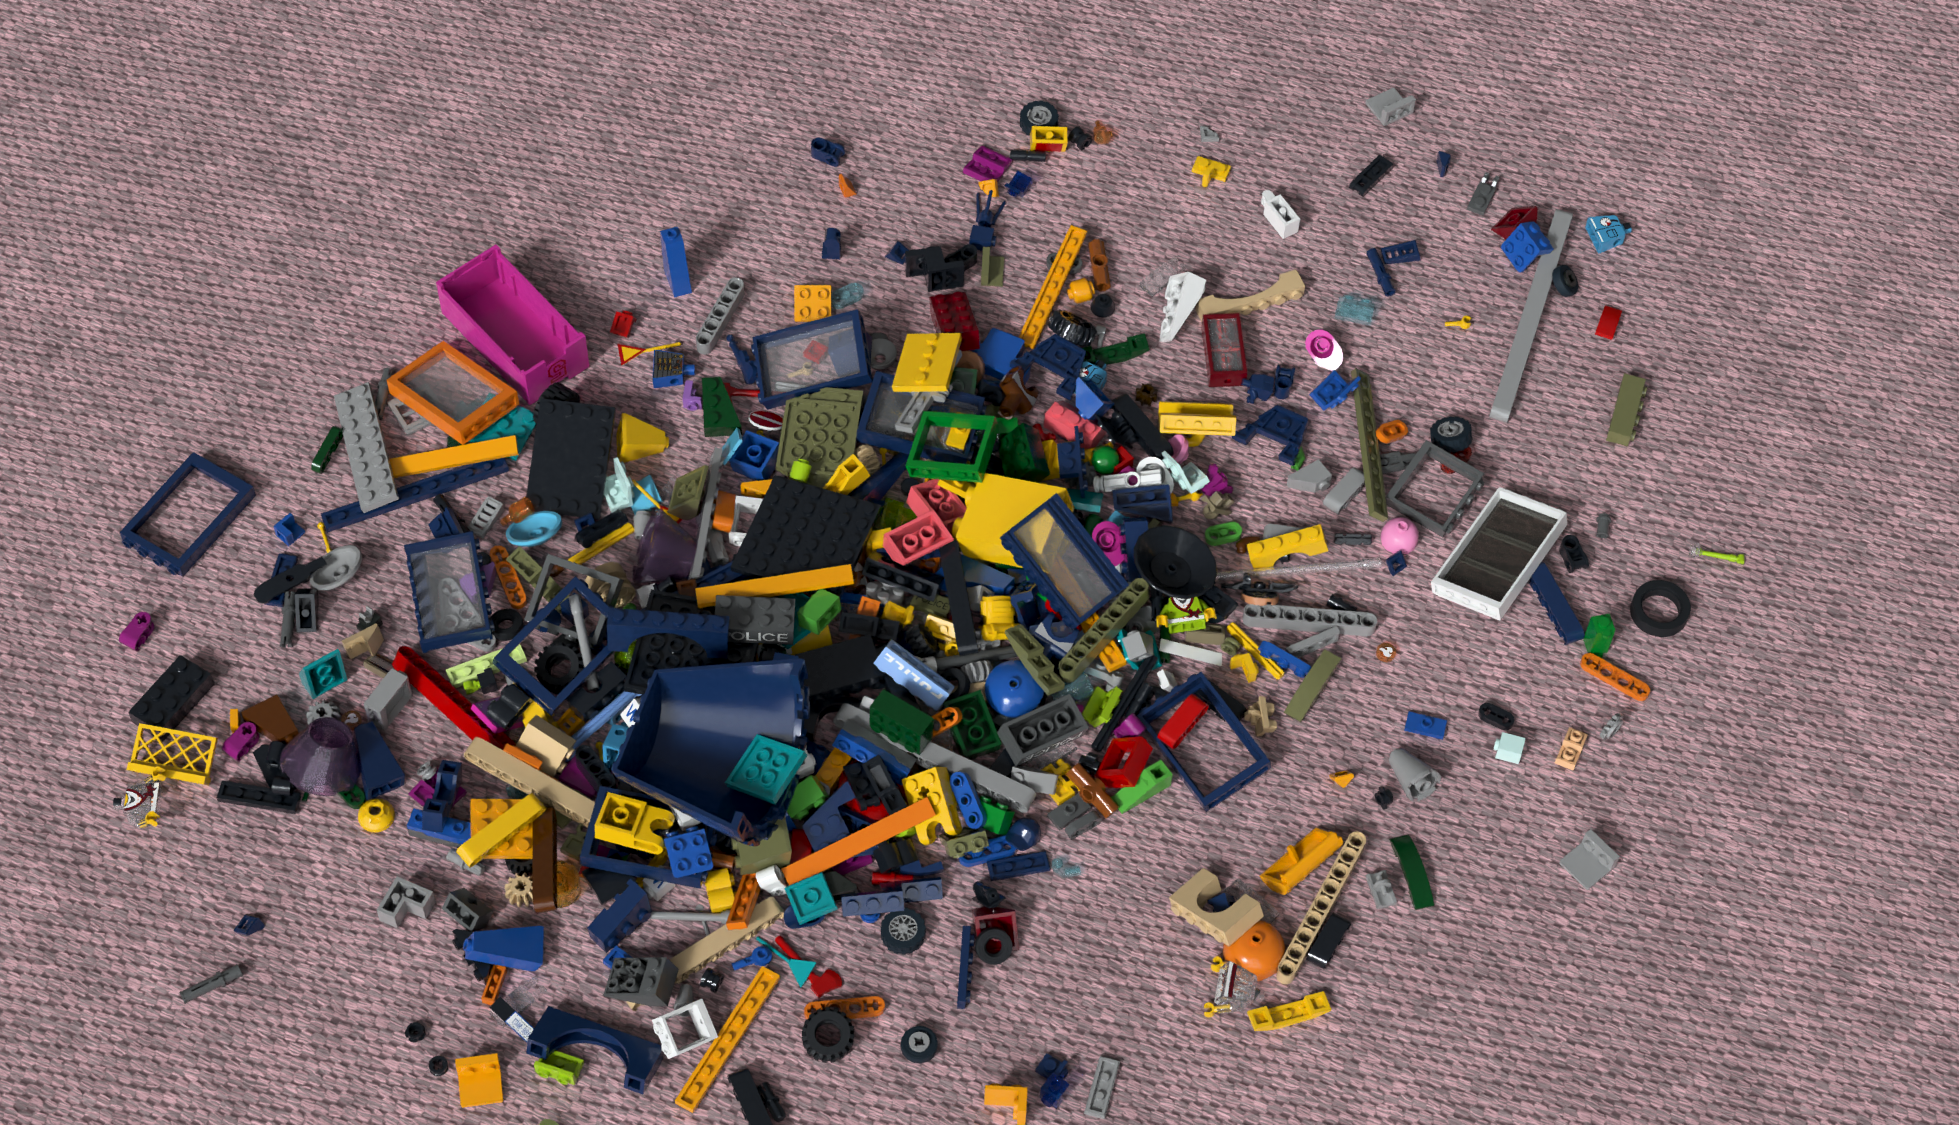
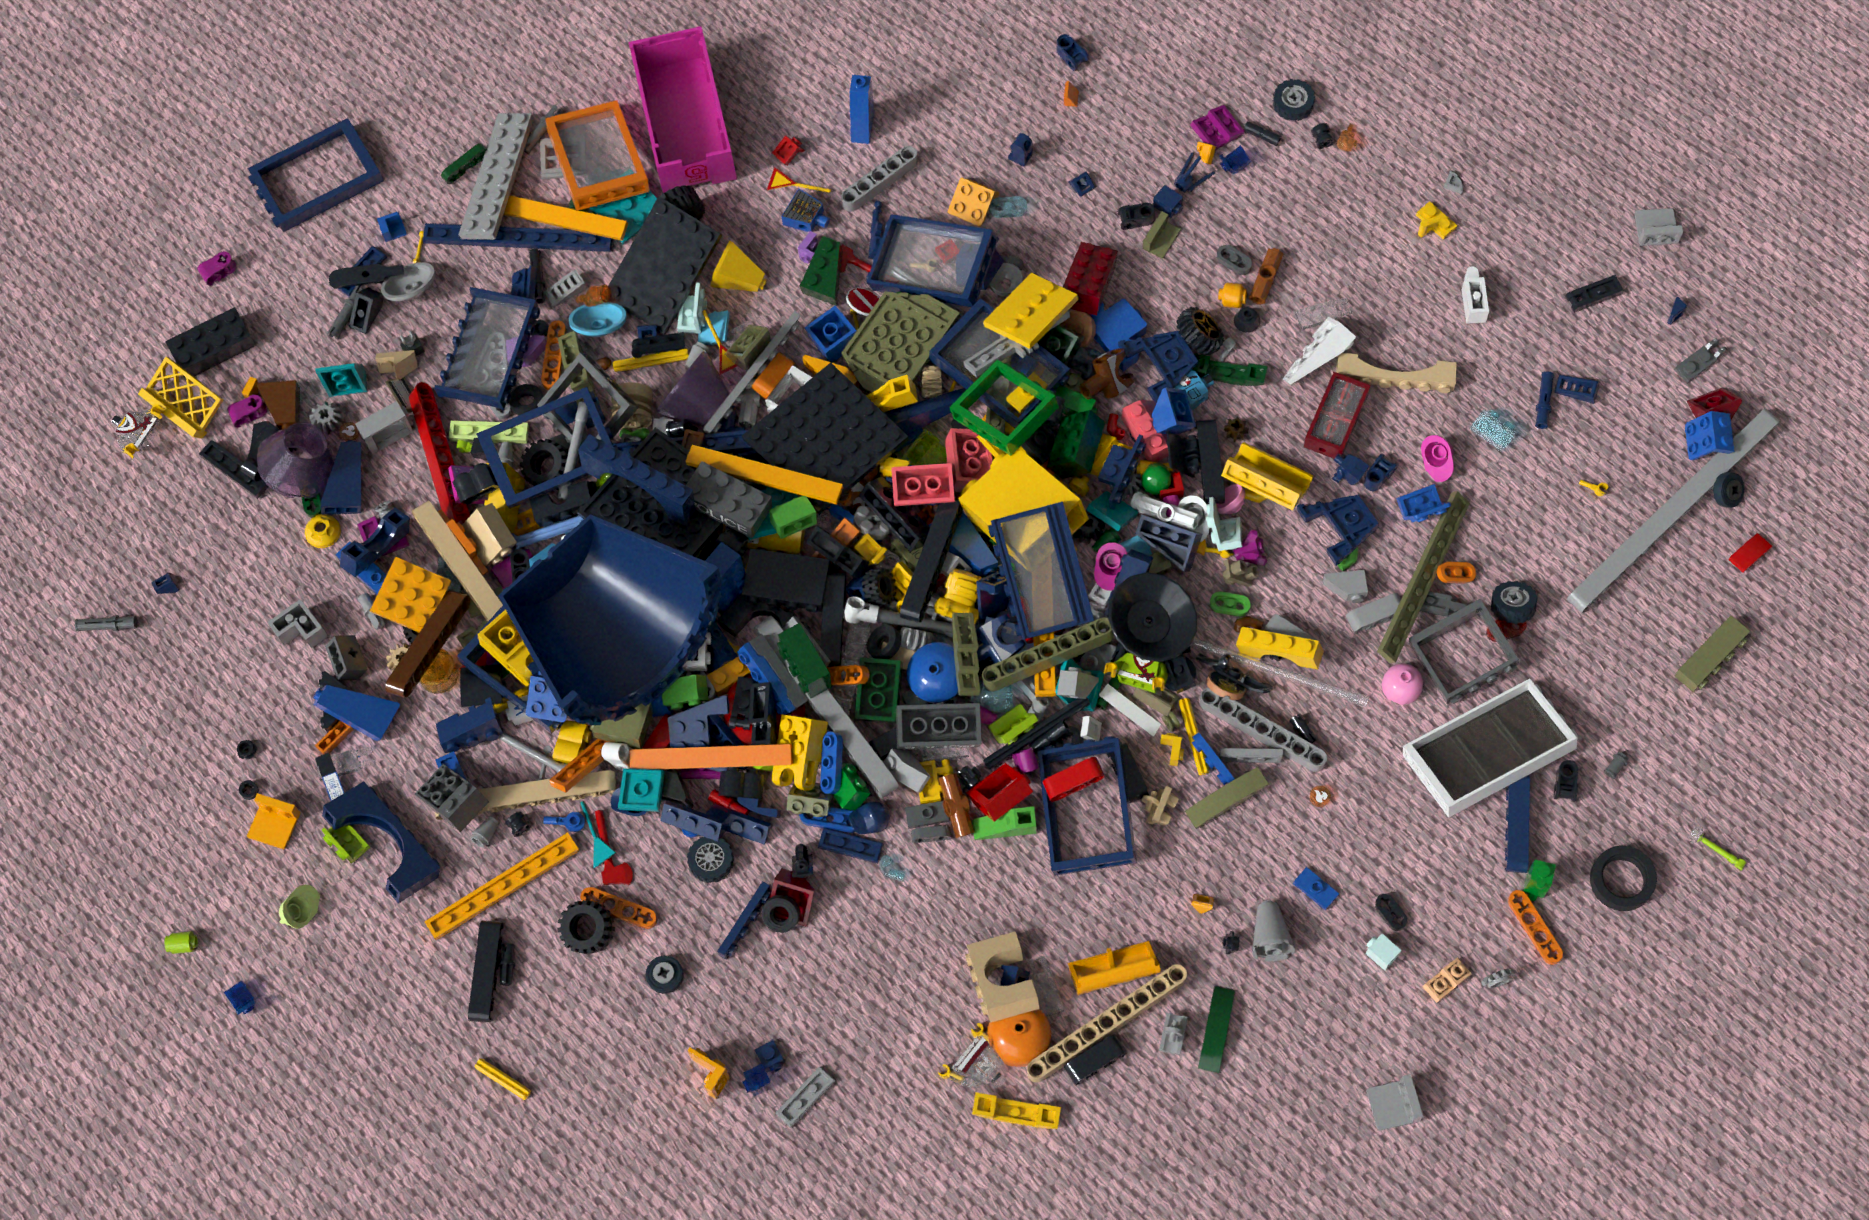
camera: 35 degrees right, 10 degrees up
yellow beam [456,793,546,868] -> none
white window [652,999,718,1059] -> none
medium azure piece [721,428,743,465] -> none
teal plate [725,734,808,805] -> none
lime brick [788,459,812,484] -> none
light blue brick [874,639,955,711] -> none
black bracket [905,246,964,292] -> none
light orange tile [1018,225,1087,349] -> none
yellow brick [1030,126,1068,152] -> none
black axle [1334,533,1372,545] -> none
dark blue slope [1385,550,1407,576] -> none
dark azure torso [1585,215,1631,253] -> none

